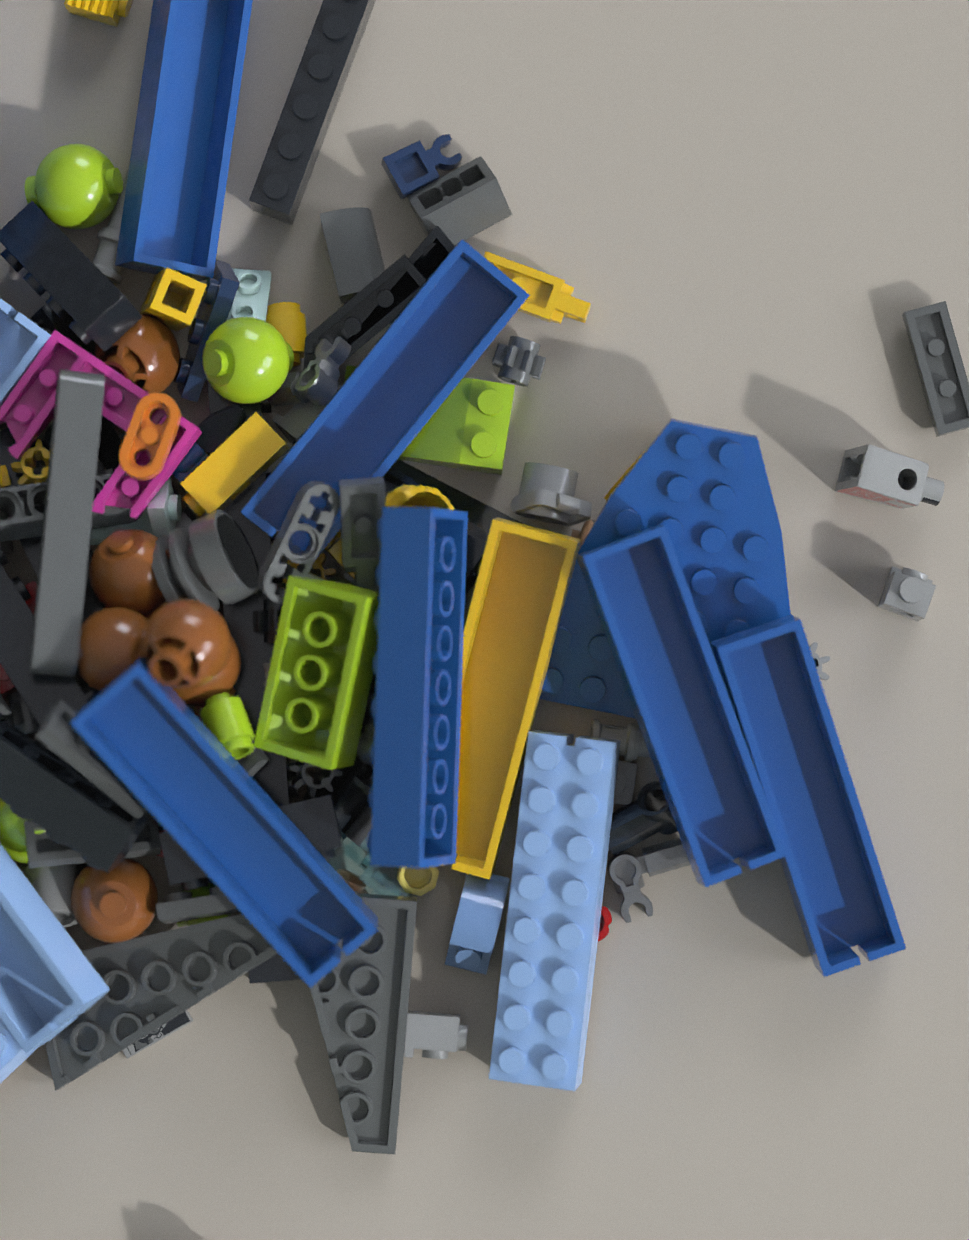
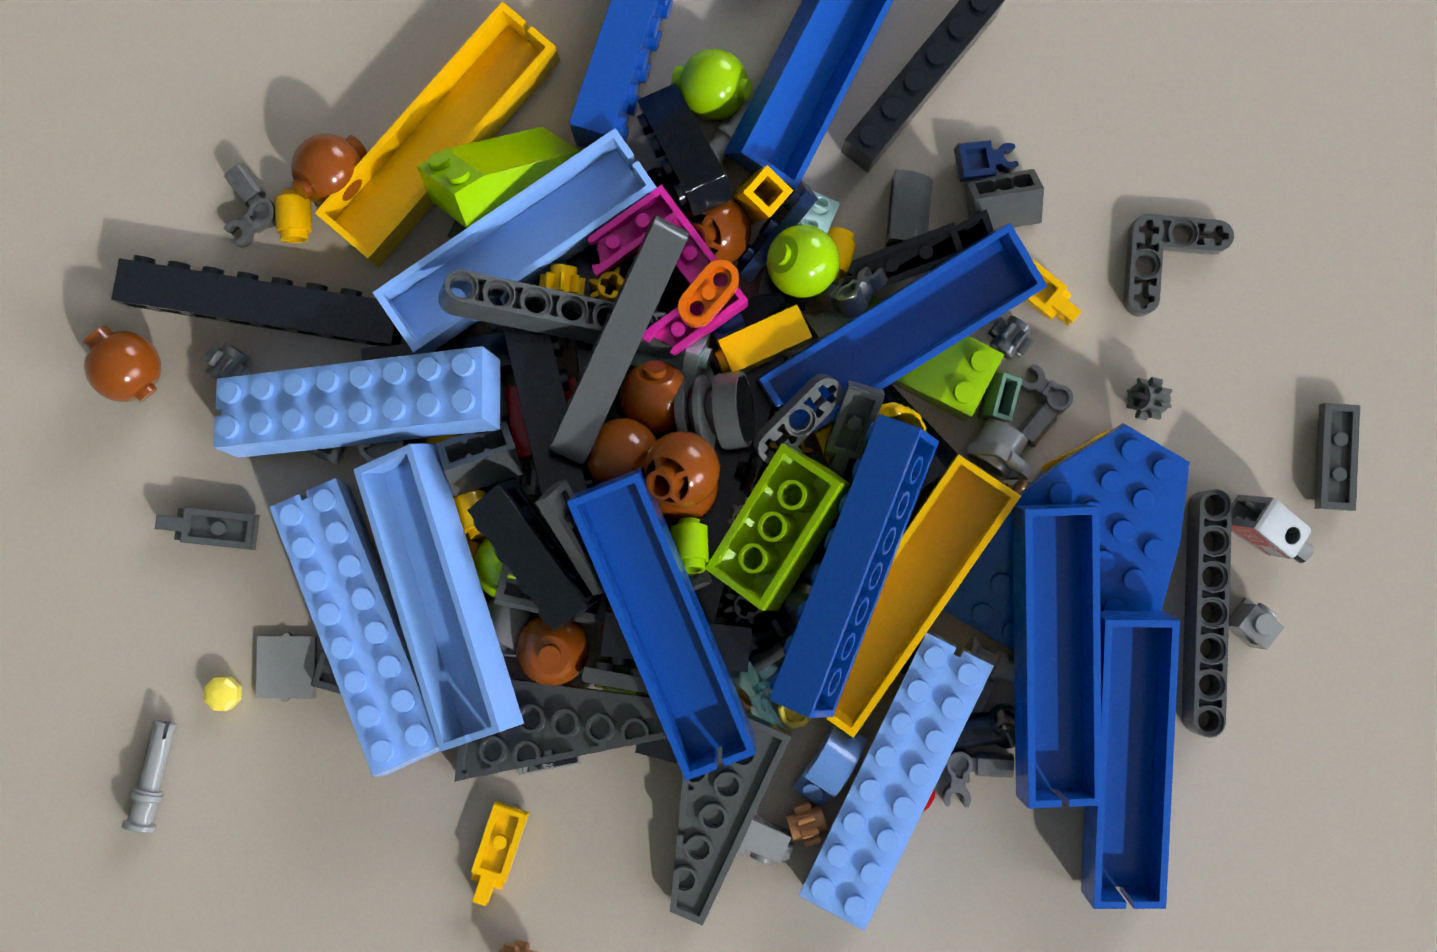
camera: 15 degrees right, 0 degrees up
none -> yellow hinge [471,800,530,906]
none -> medium nougat gear [786,799,828,848]
none -> sand green piece [977,372,1023,422]
none -> flat silver bar [1018,364,1073,447]
none -> dark grey beam [1123,214,1234,317]
none -> dark grey gear [1126,377,1172,420]
none -> dark grey beam [1182,489,1232,738]

